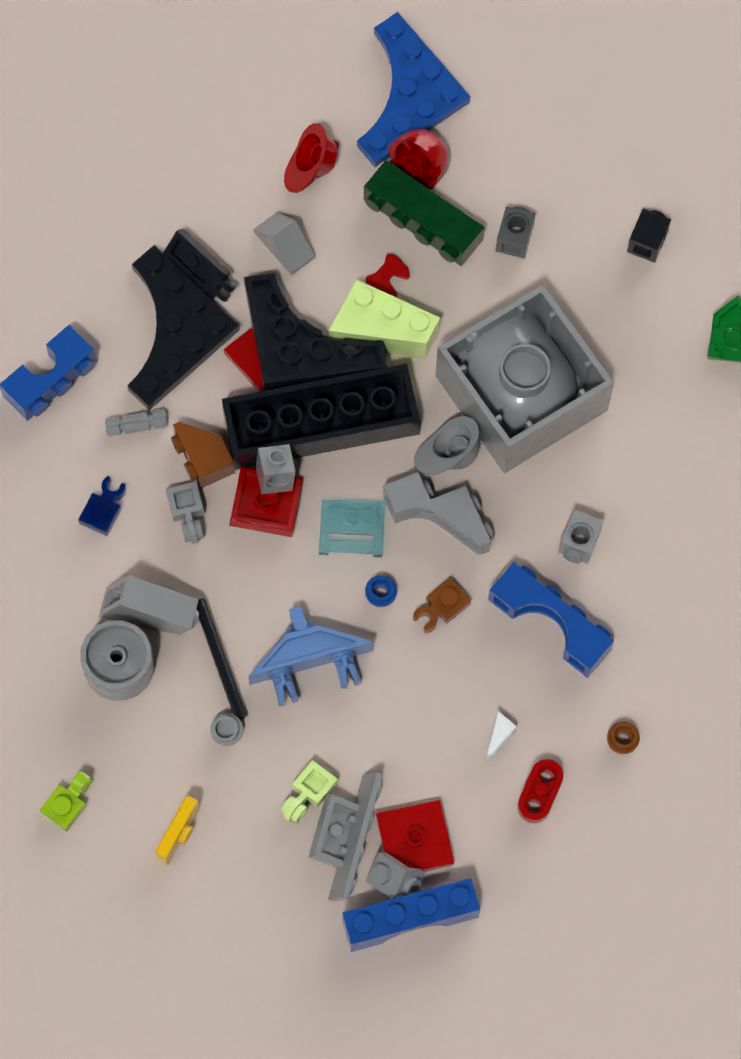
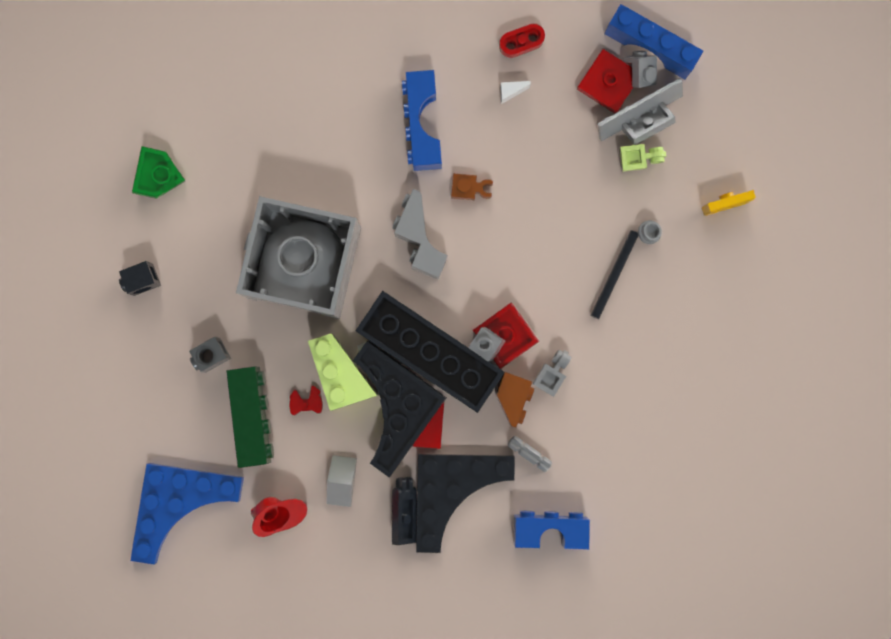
camera: 135 degrees left, 15 degrees up
lime plate [39,770,93,832] -> none
clear blue plate [78,476,126,536] -> none
light grey wheel [80,620,154,701] -> none
light grey slope [99,575,199,635] -> none
medium blue connector [248,606,373,706] -> none
clear light blue plate [319,500,385,558] -> none
blue plate [365,576,397,607] -> none
red cylinder [387,129,449,189] -> none
light grey piece [414,416,480,475] -> none
light grey brick [558,509,604,564] -> none
dark orange plate [607,722,640,754] -> none

